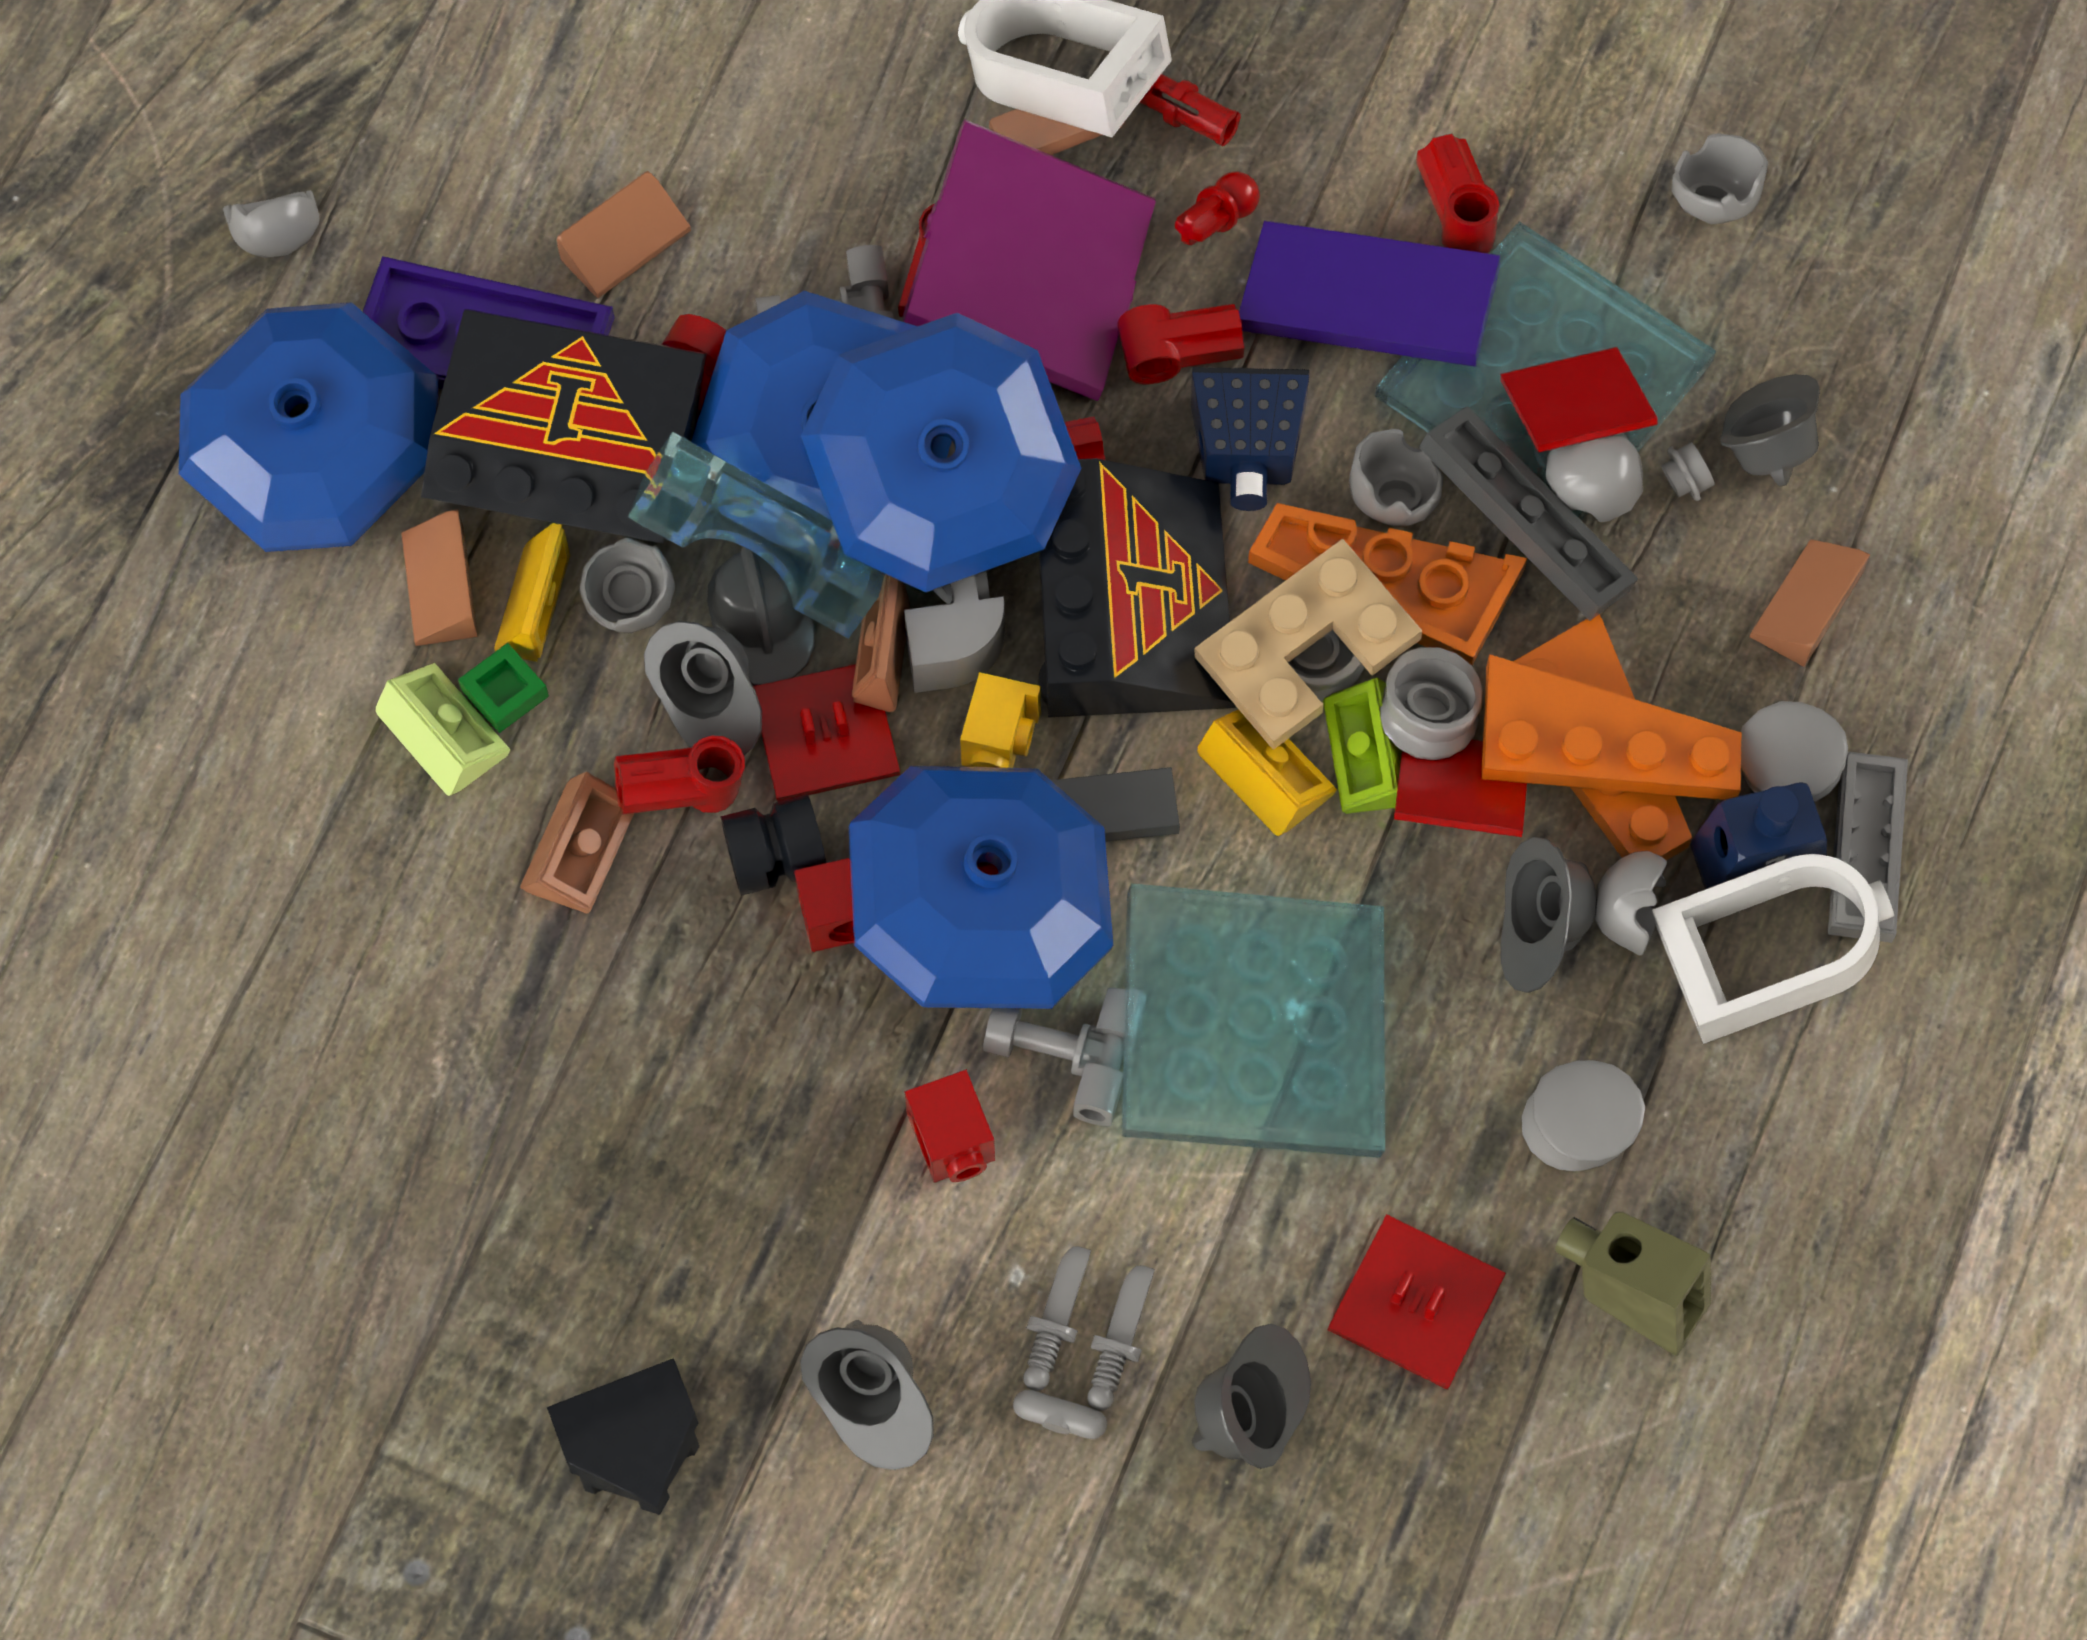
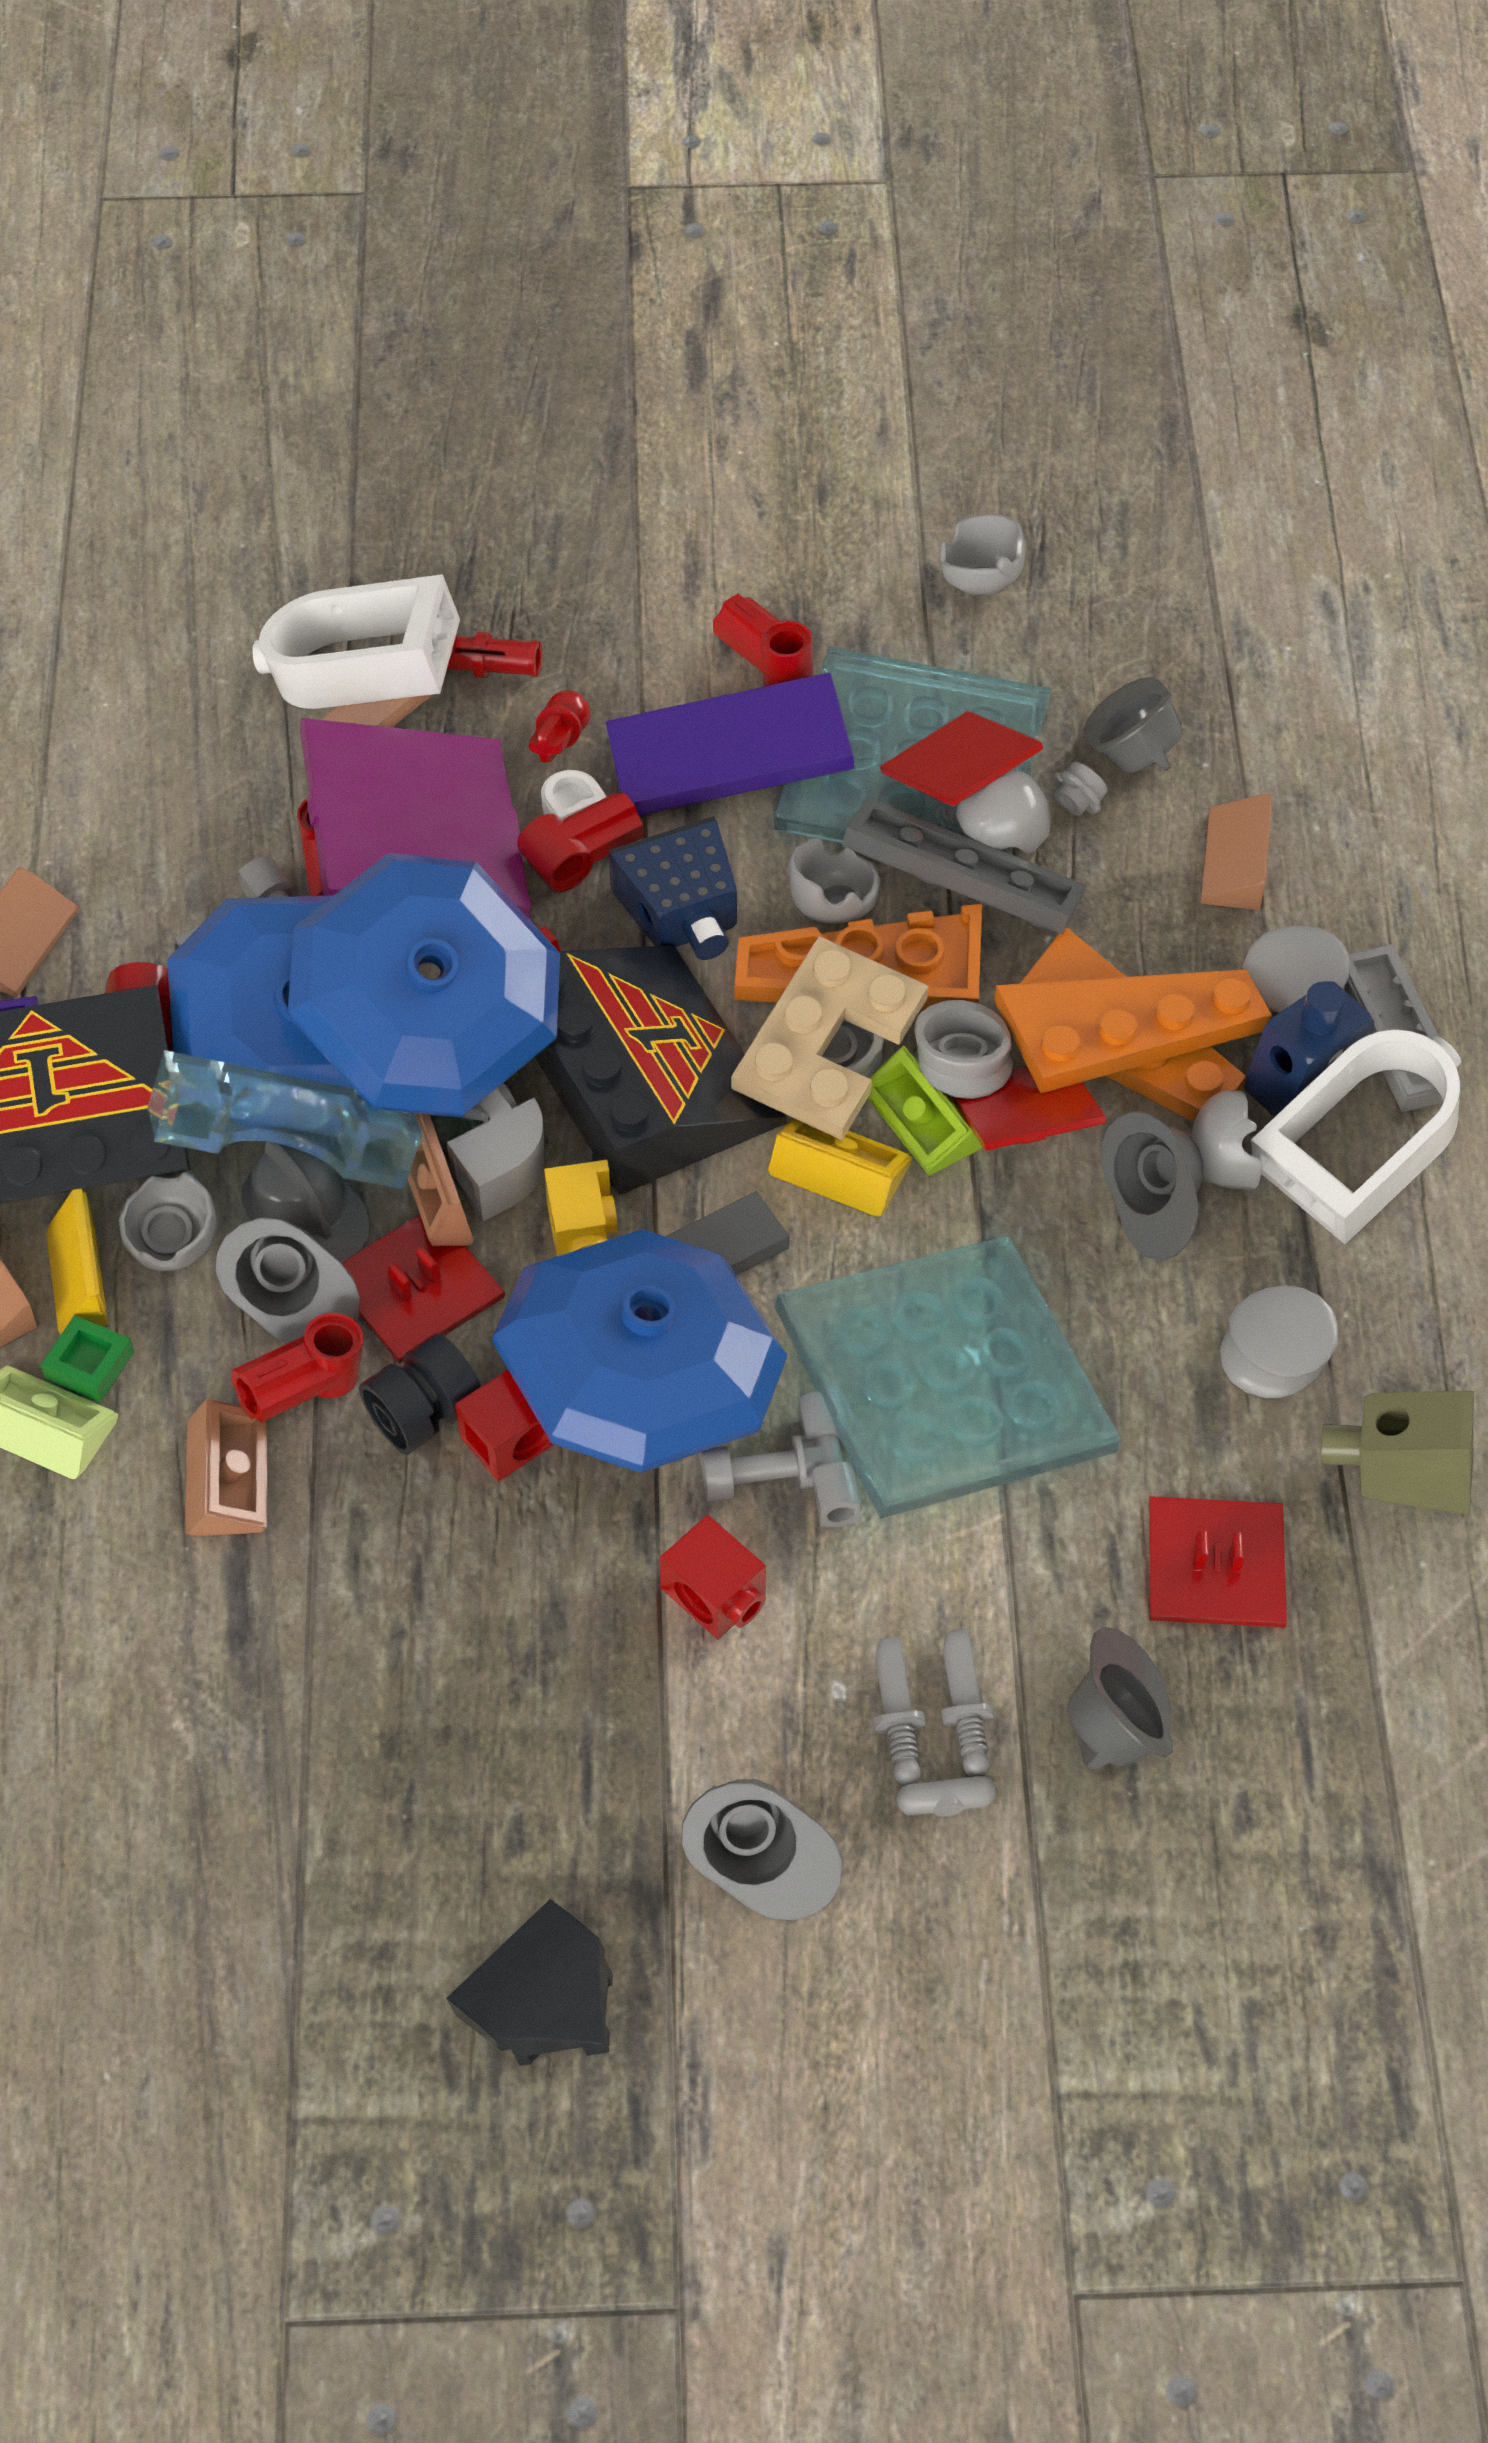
camera: 25 degrees left, 10 degrees down
none -> white tile [541,770,607,819]

